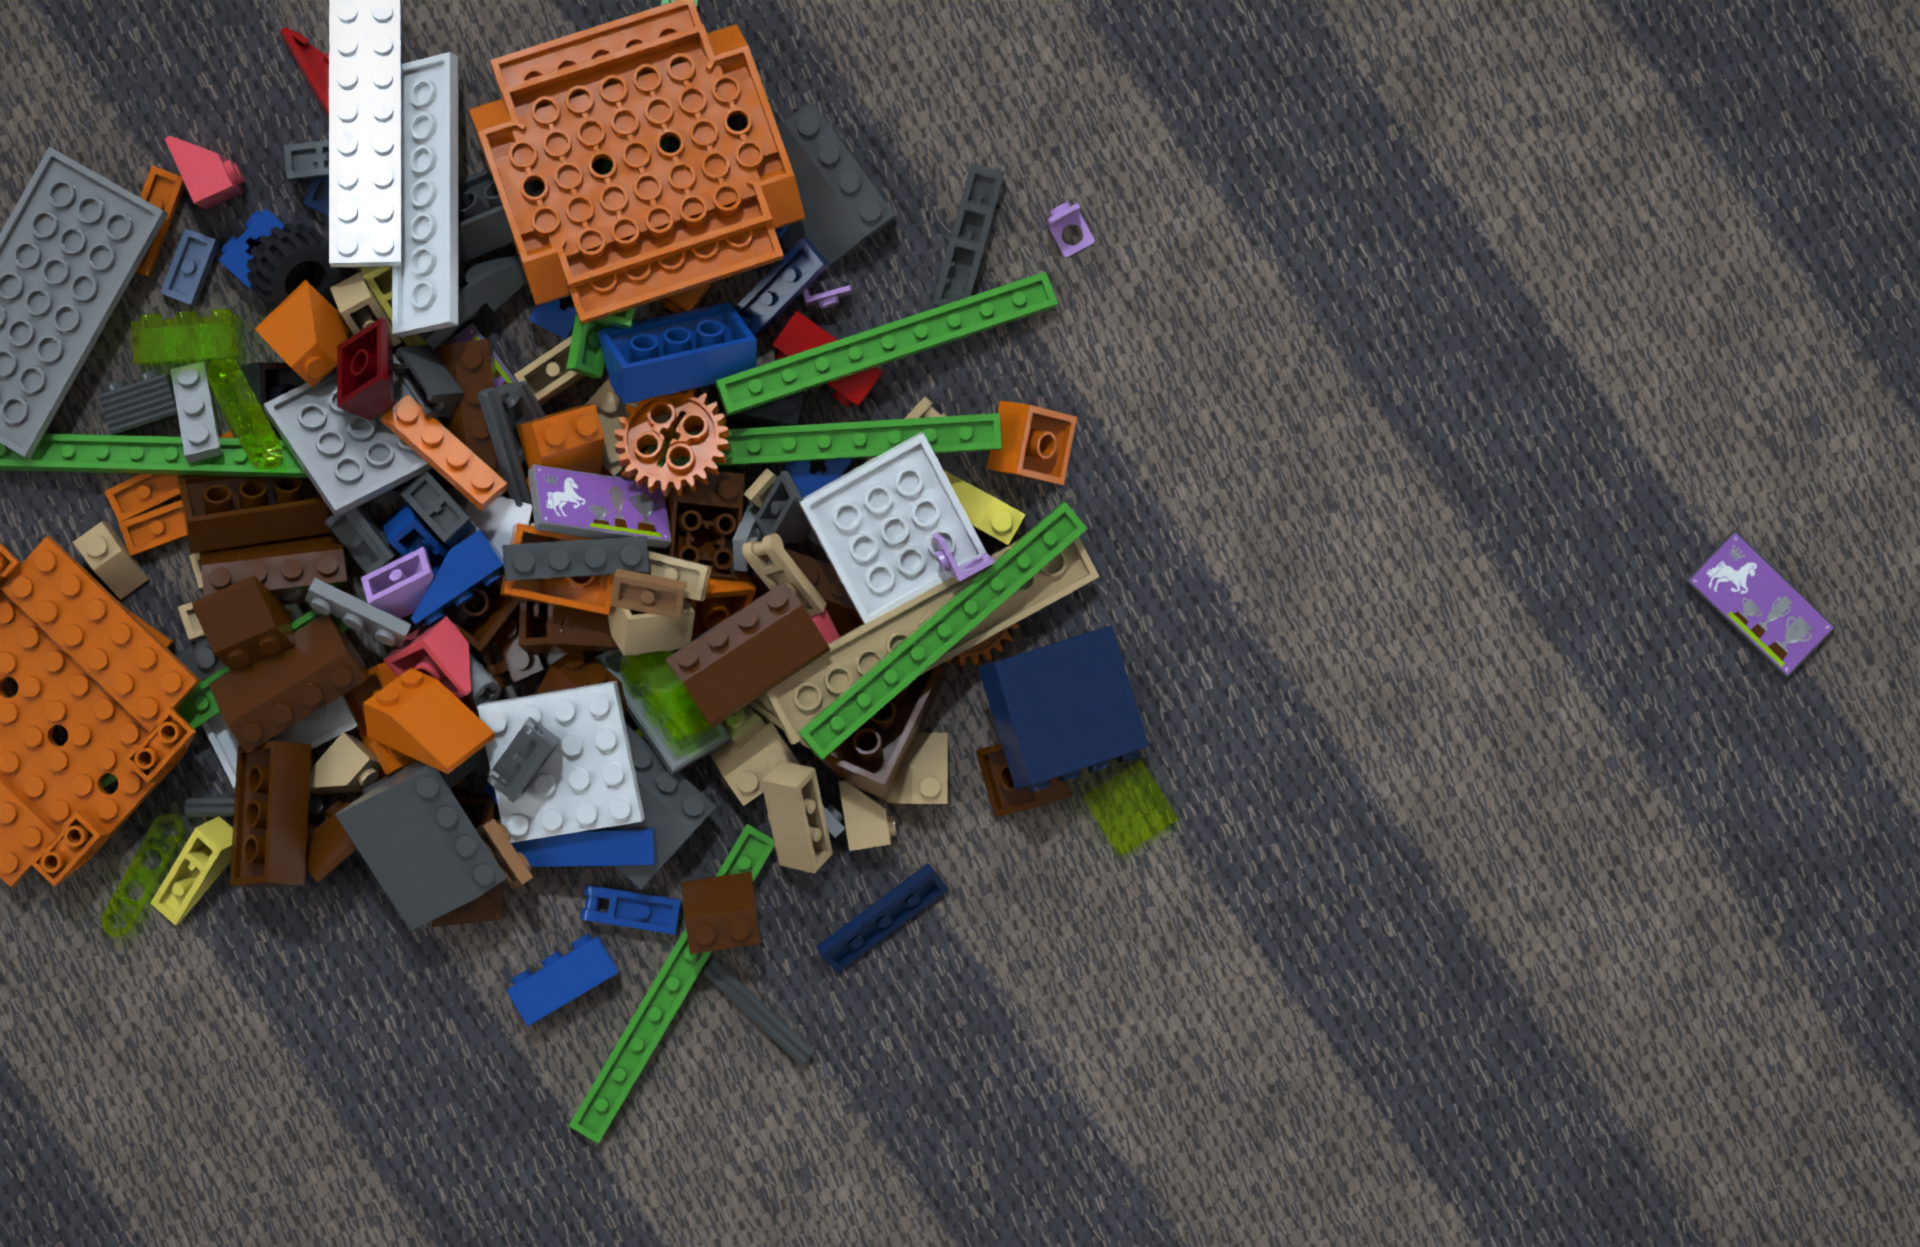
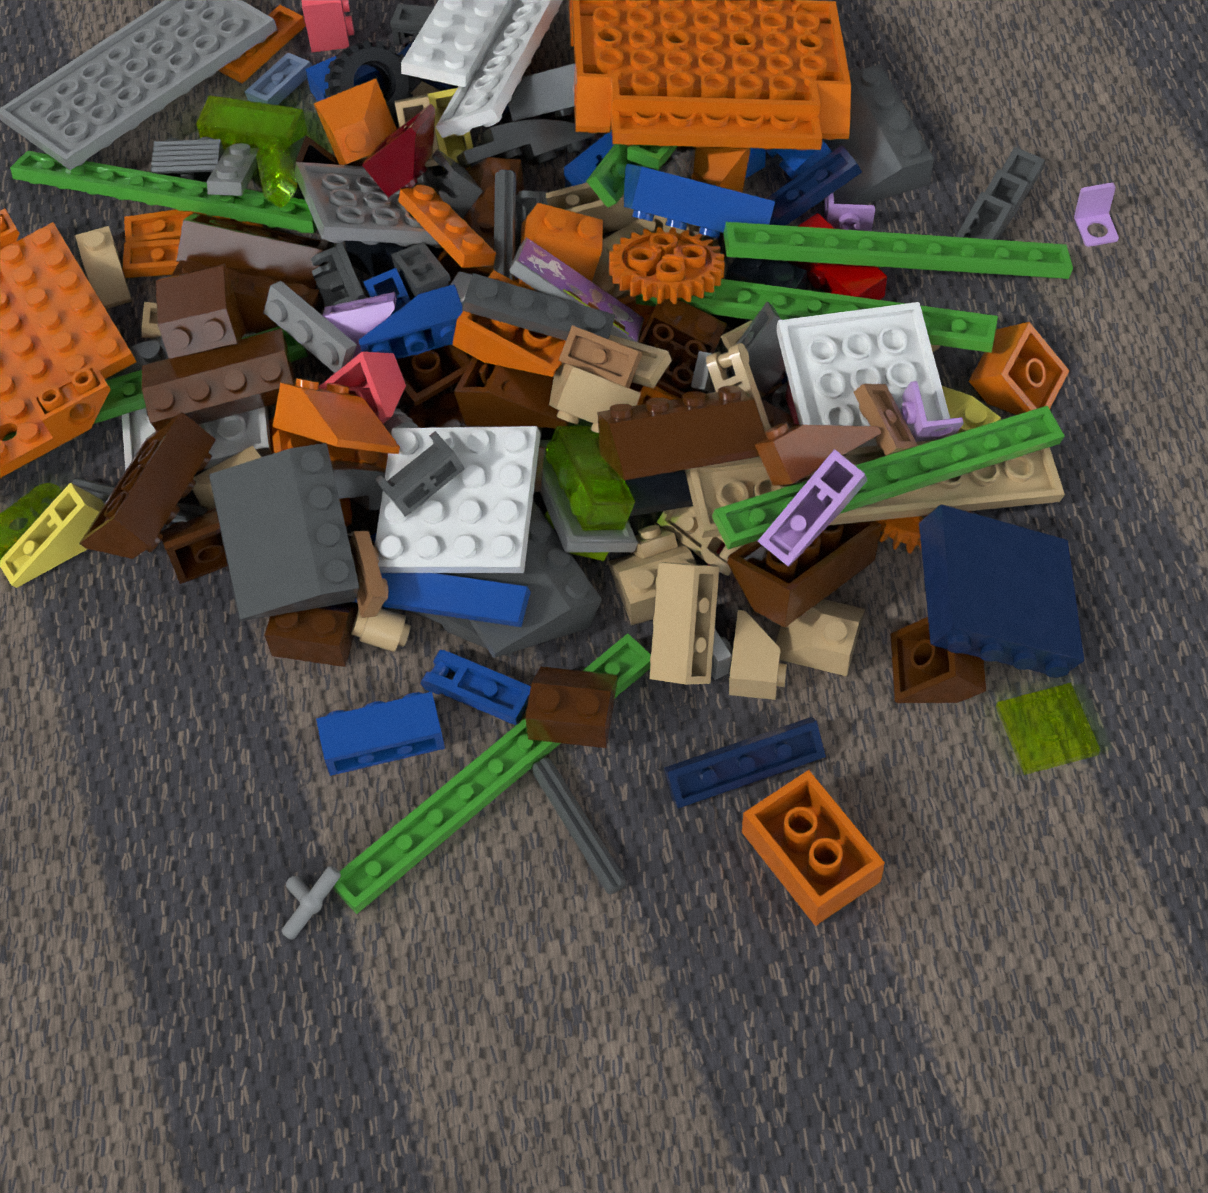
camera: 15 degrees right, 30 degrees down
none -> light grey piece [282,866,341,940]
none -> tan brick [351,608,411,652]
none -> orange brick [742,770,885,926]
none -> dark orange slope [754,422,881,486]
none -> lavender slope [758,449,867,567]
none -> medium nougat plate [853,384,918,456]

